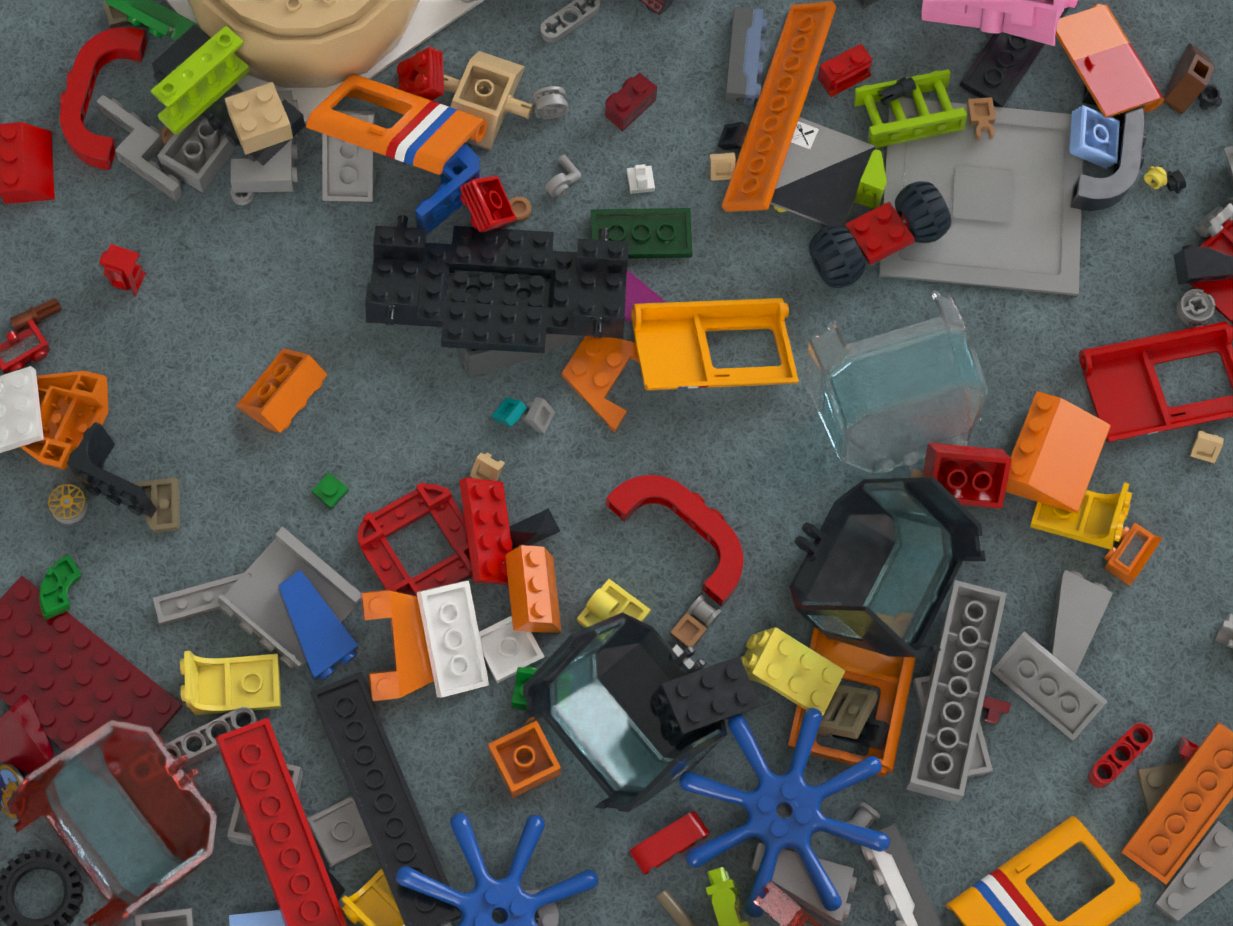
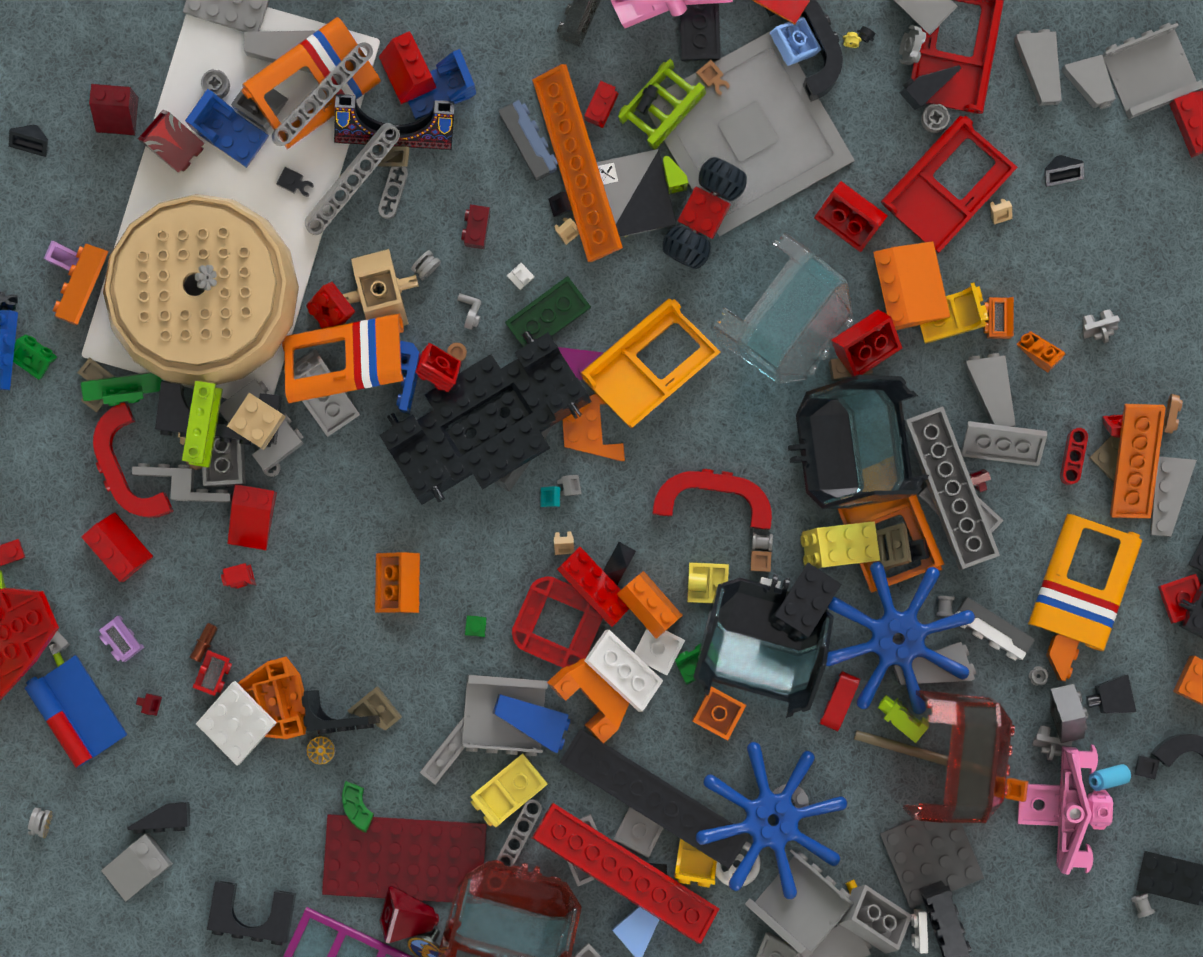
camera: 30 degrees left, 15 degrees up
none -> red slope [227,484,277,551]
none -> red slope [814,181,888,252]
none -> orange slope [1017,331,1065,372]

